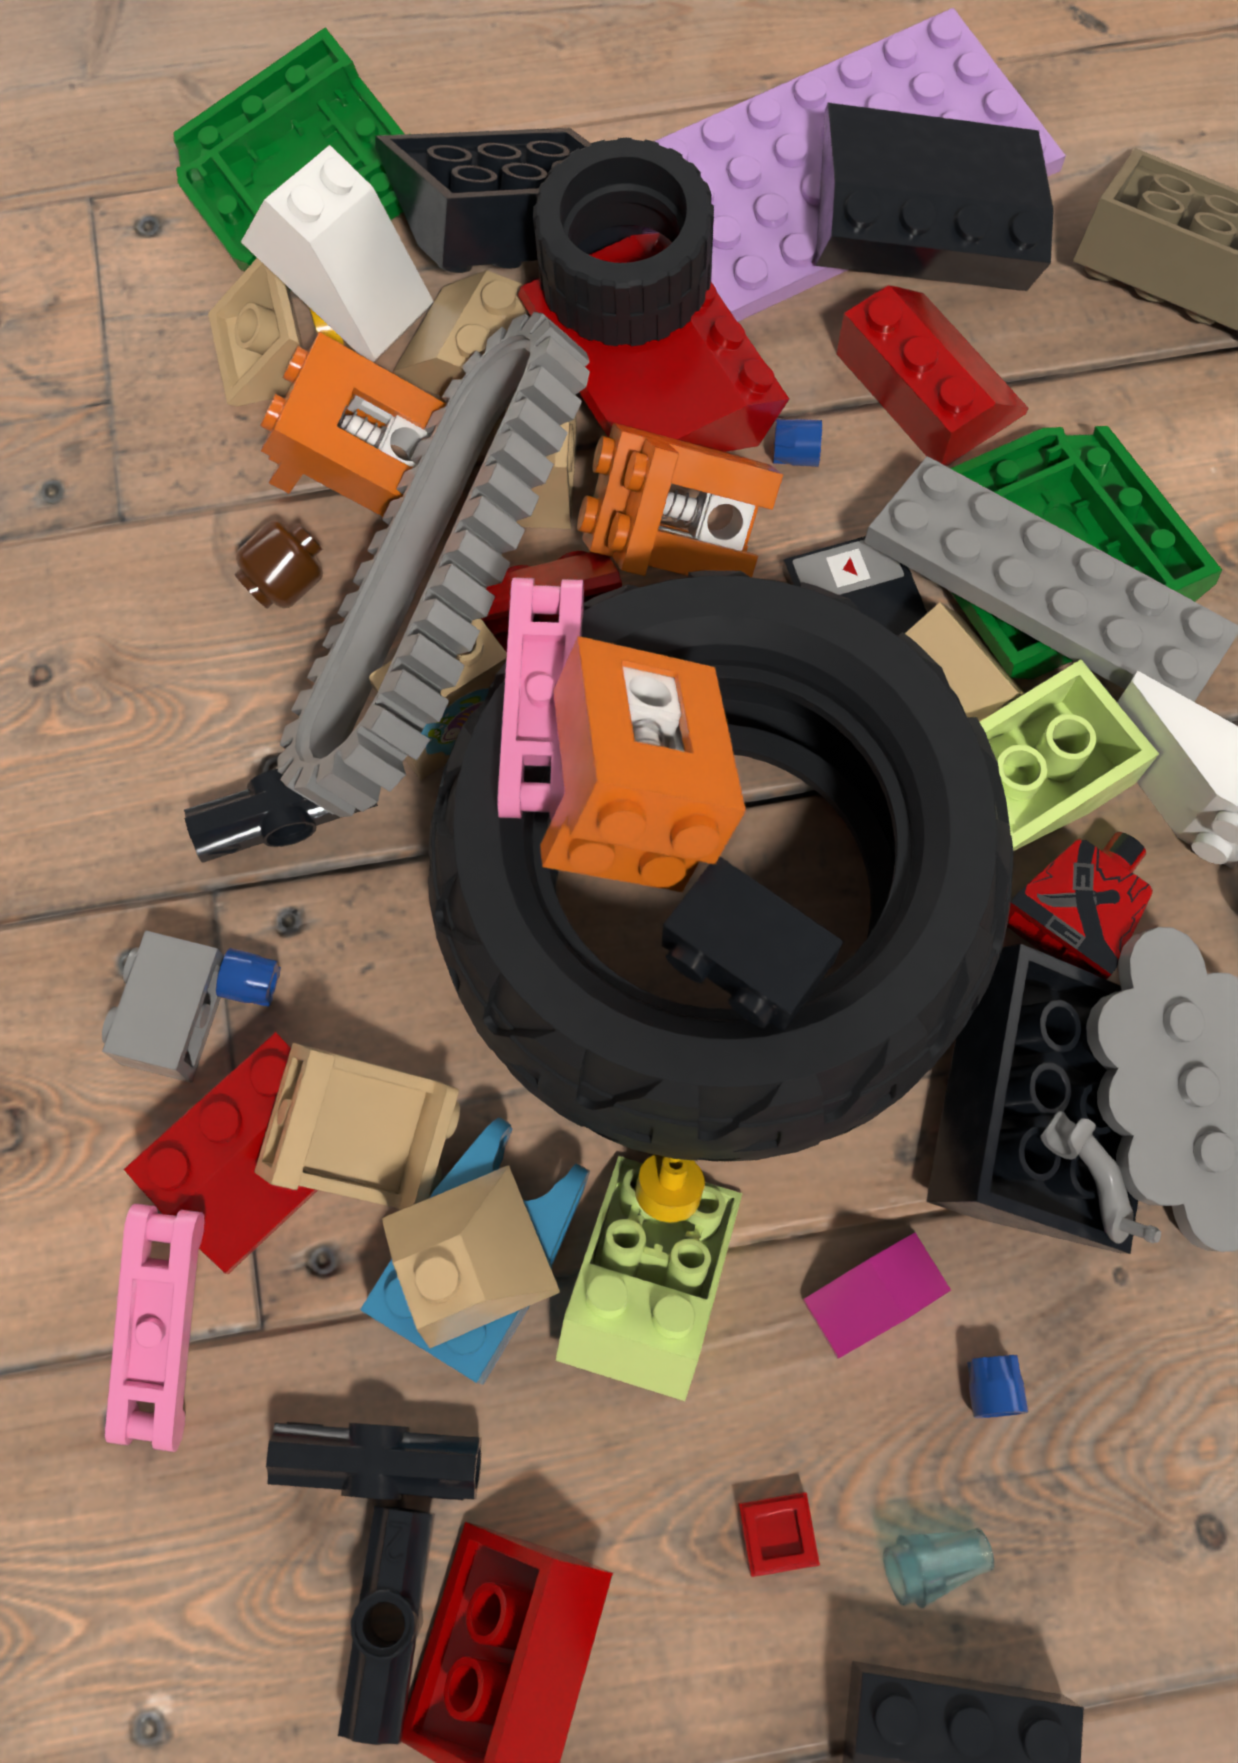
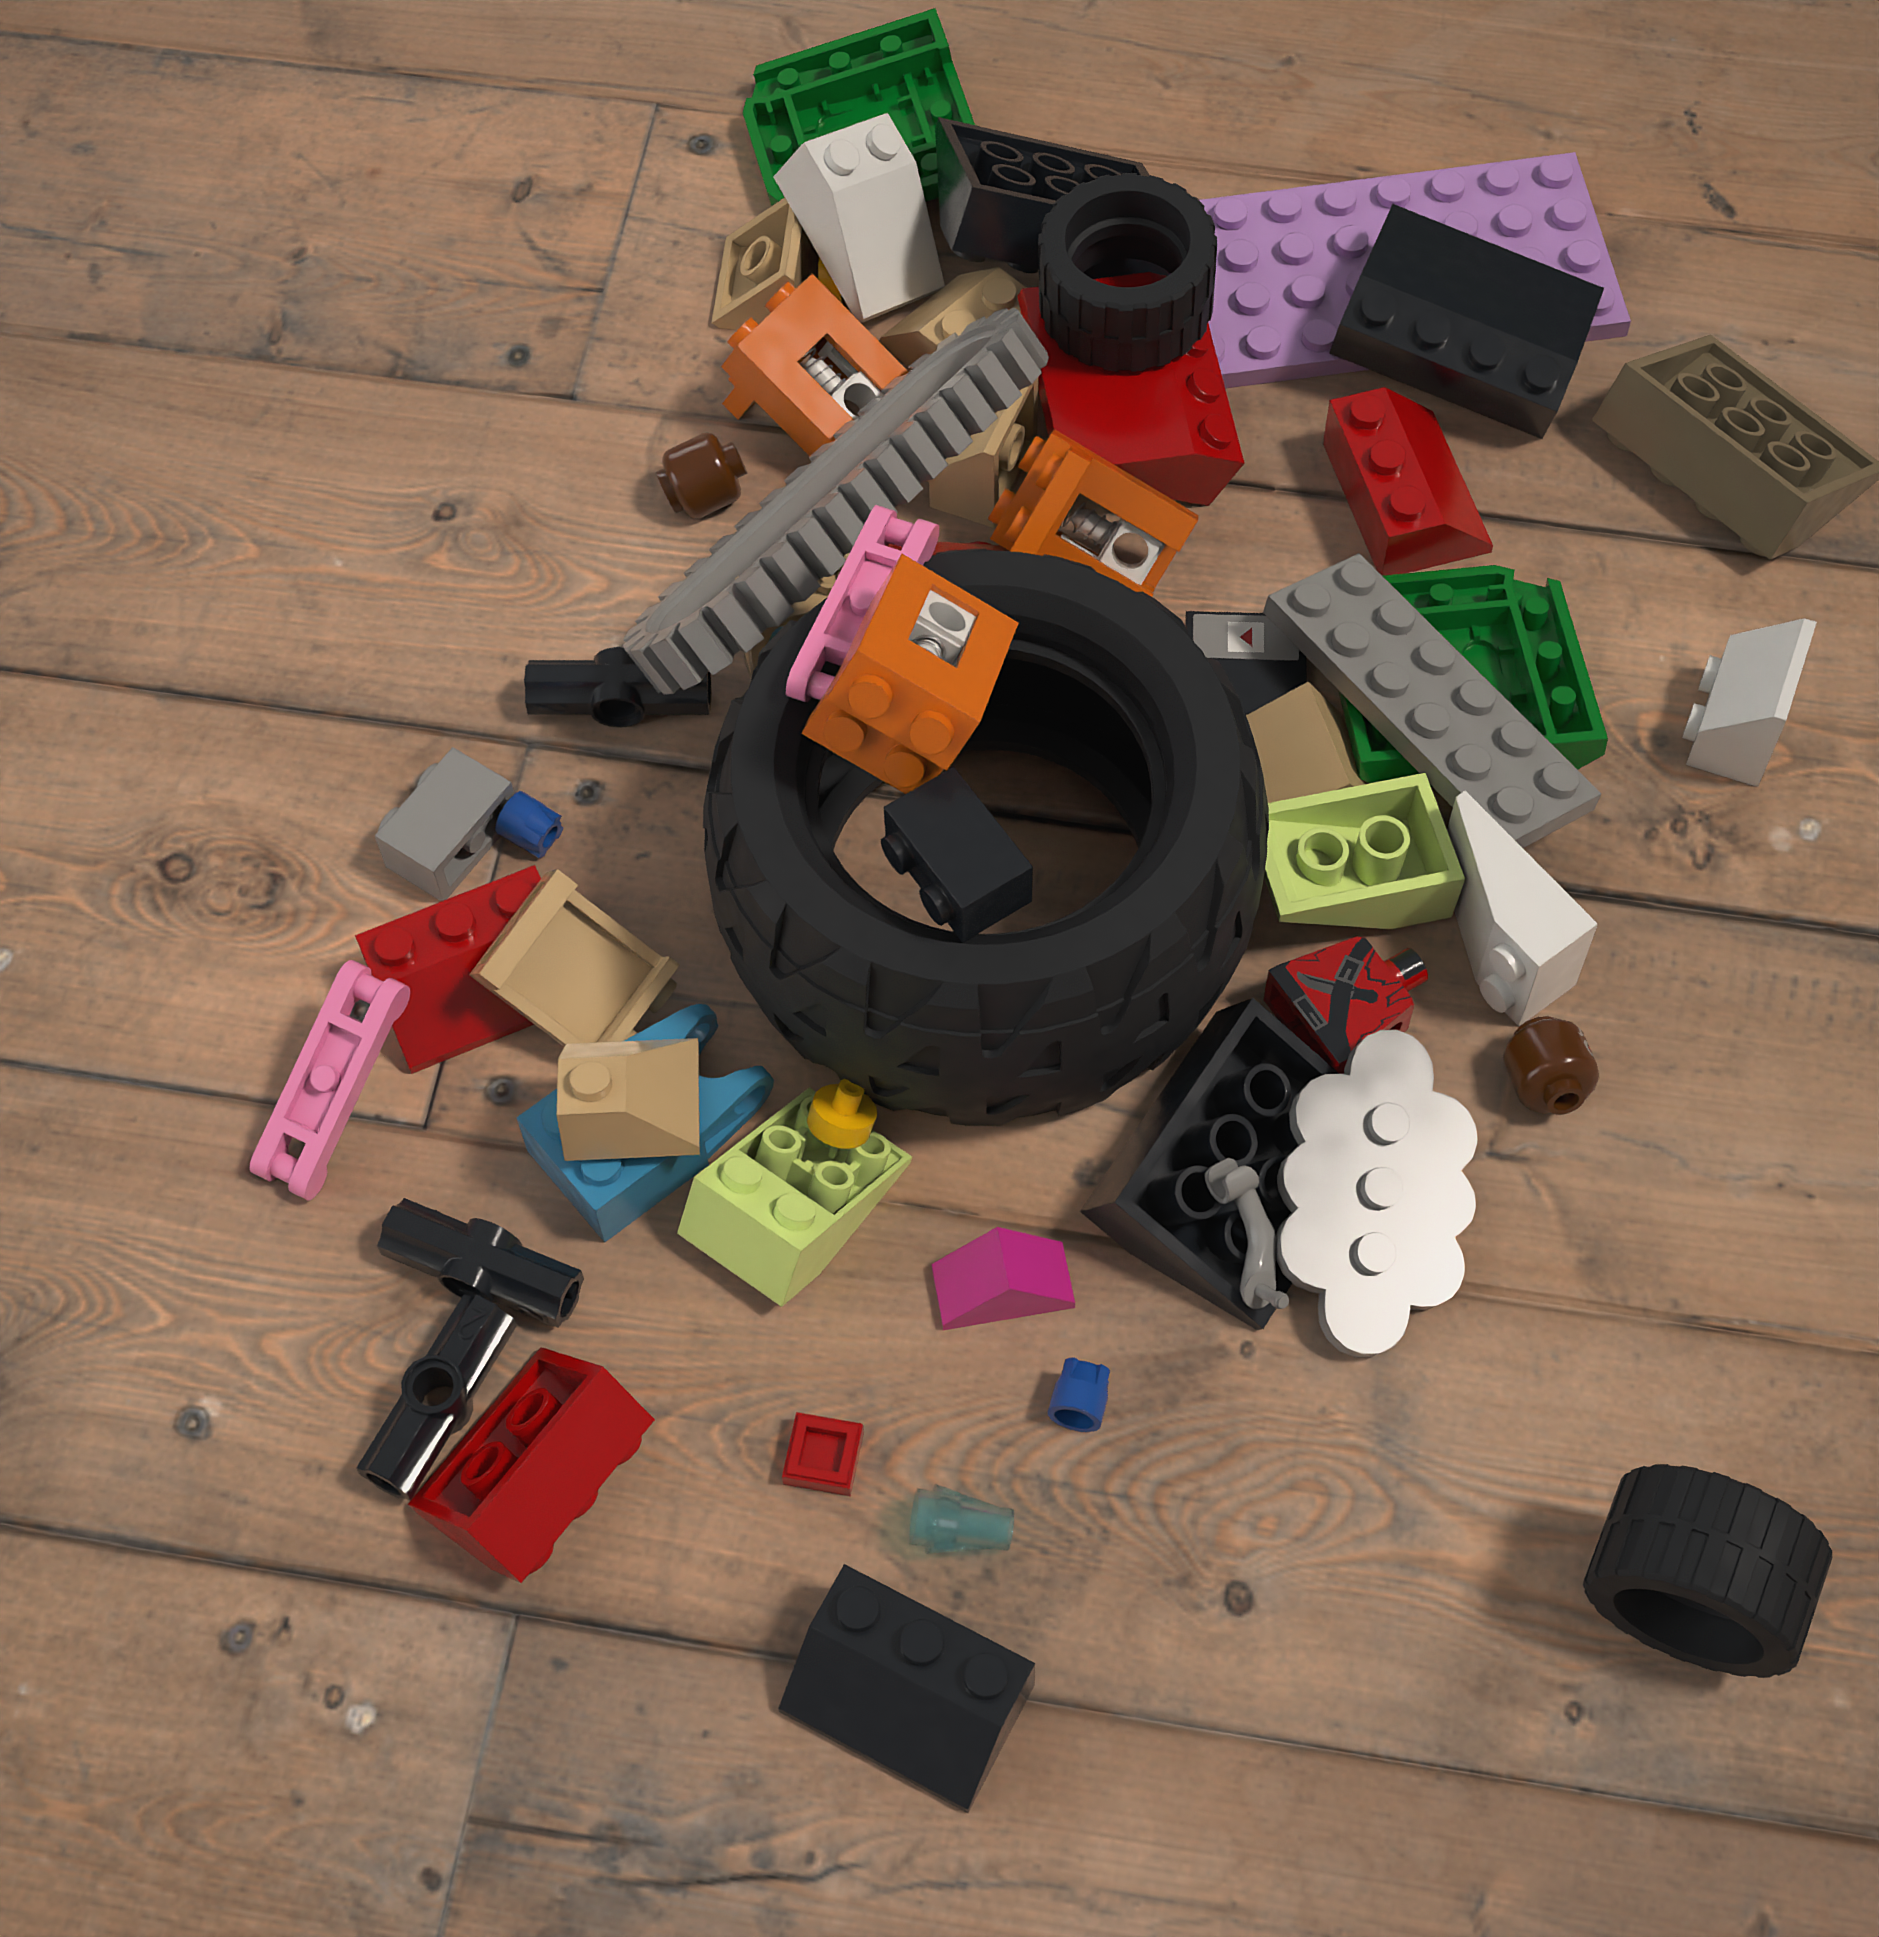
camera: 20 degrees right, 10 degrees down
blue hose [773,419,822,467] -> none

